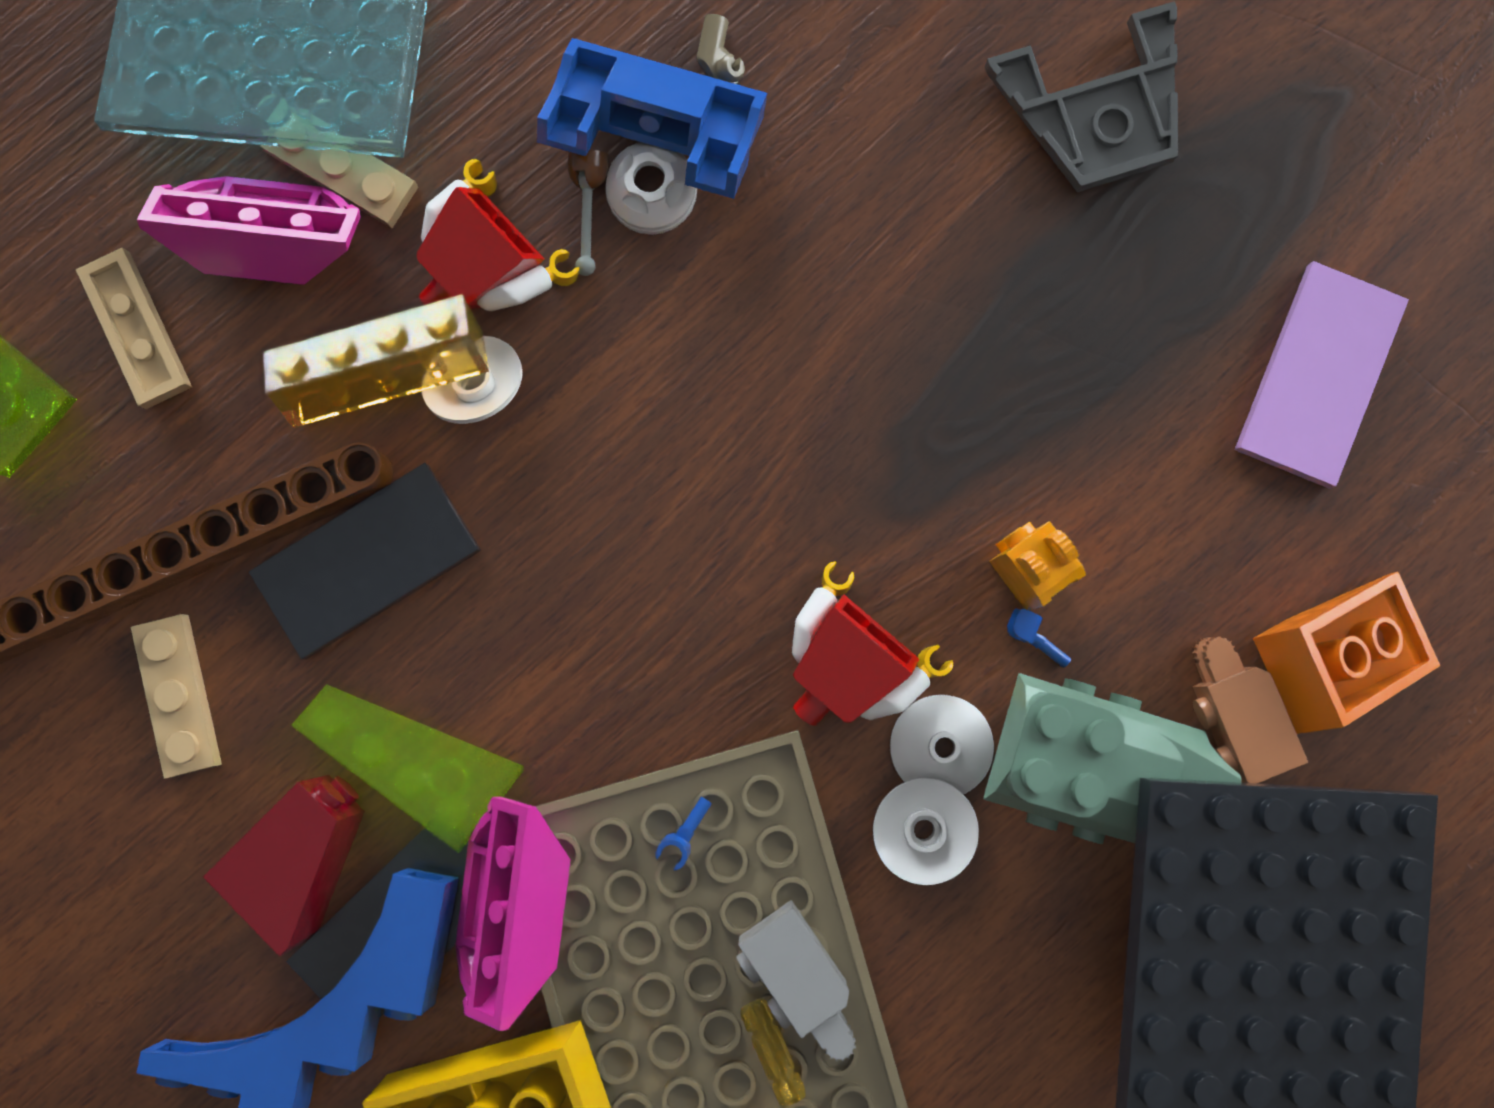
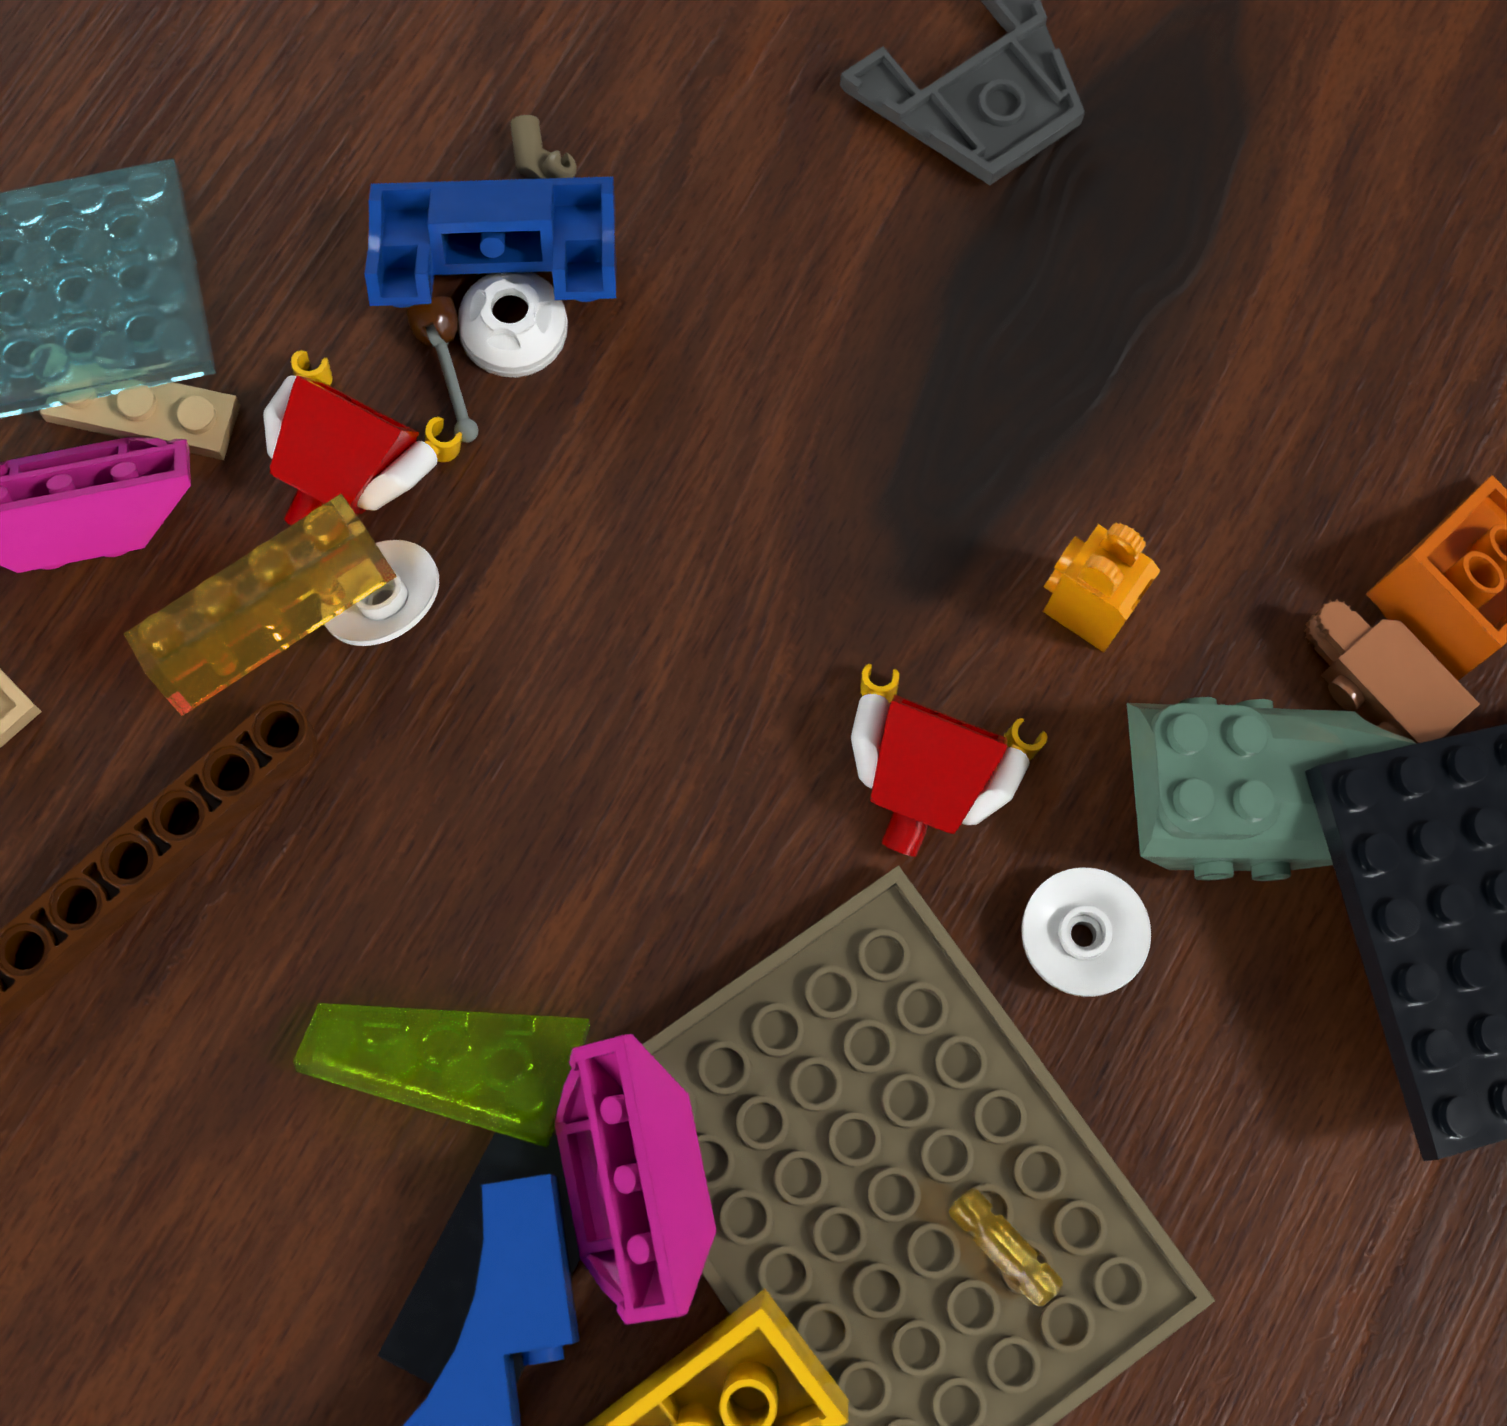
camera: 30 degrees left, 10 degrees down
tan plate [131,614,222,779] -> none
dark red slope [203,775,365,957] -> none
black tile [248,463,482,659] -> none
blue hand [656,796,712,871] -> none
light grey hinge [736,900,856,1061] -> none
white dish [890,695,994,794] -> none
blue hand [1007,608,1071,668] -> none
lavender tile [1234,261,1409,489] -> none

